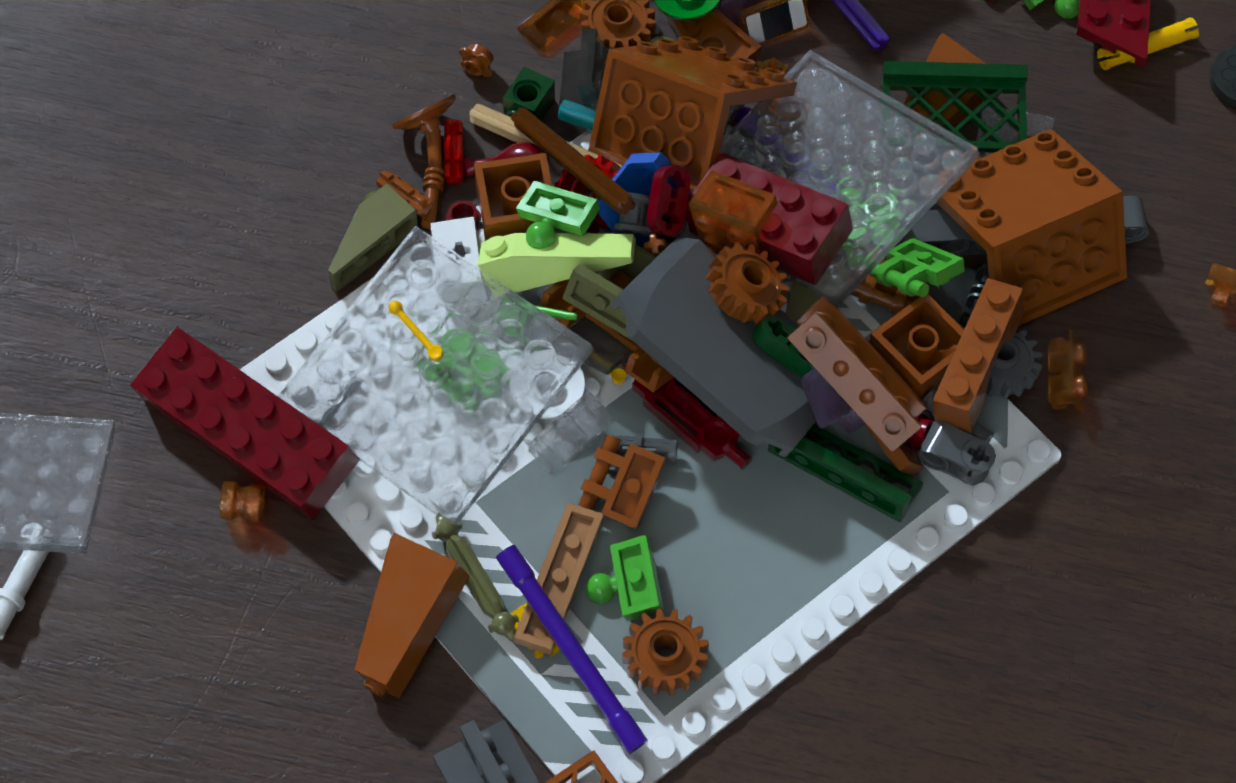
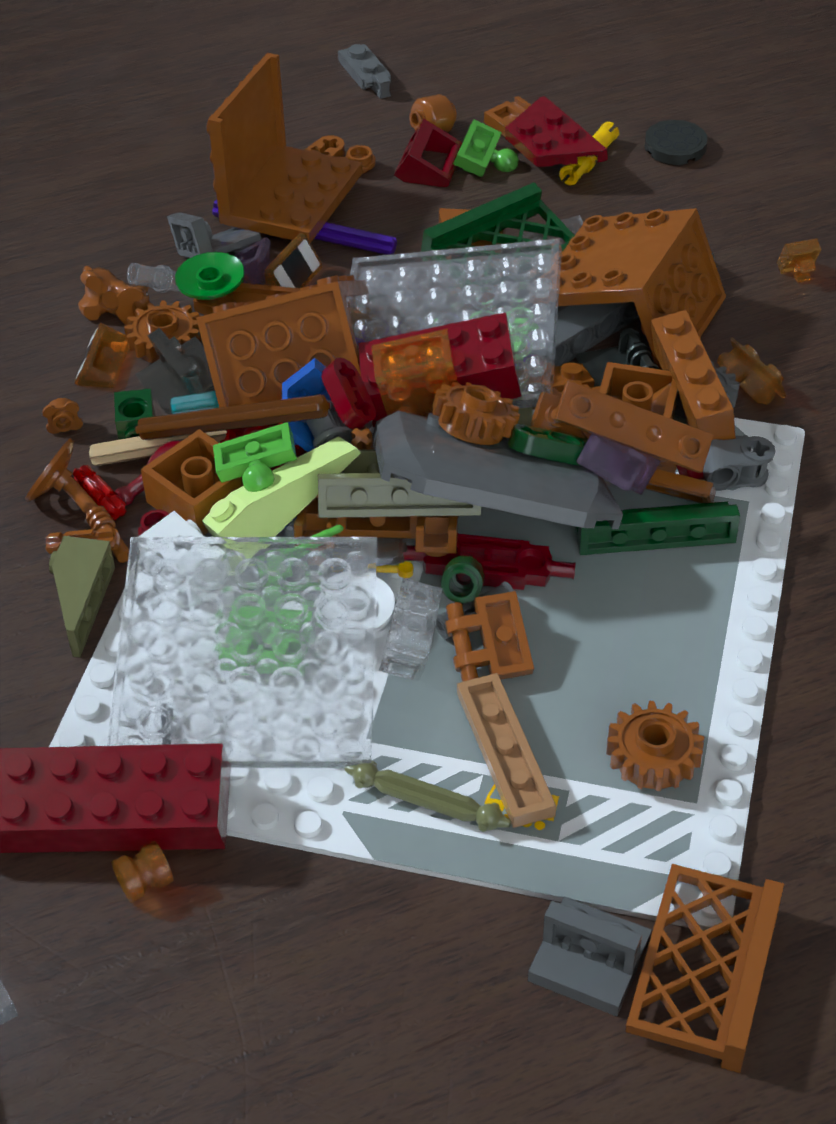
camera: 35 degrees left, 15 degrees down
dark orange slope [354,533,470,698] -> none
yellow hinge [388,301,444,361] -> none
dark purple piece [496,545,648,754] -> none
bright green plate [585,535,664,621] -> none
bright green plate [868,238,965,298] -> none
none -> dark green brick [441,556,485,604]

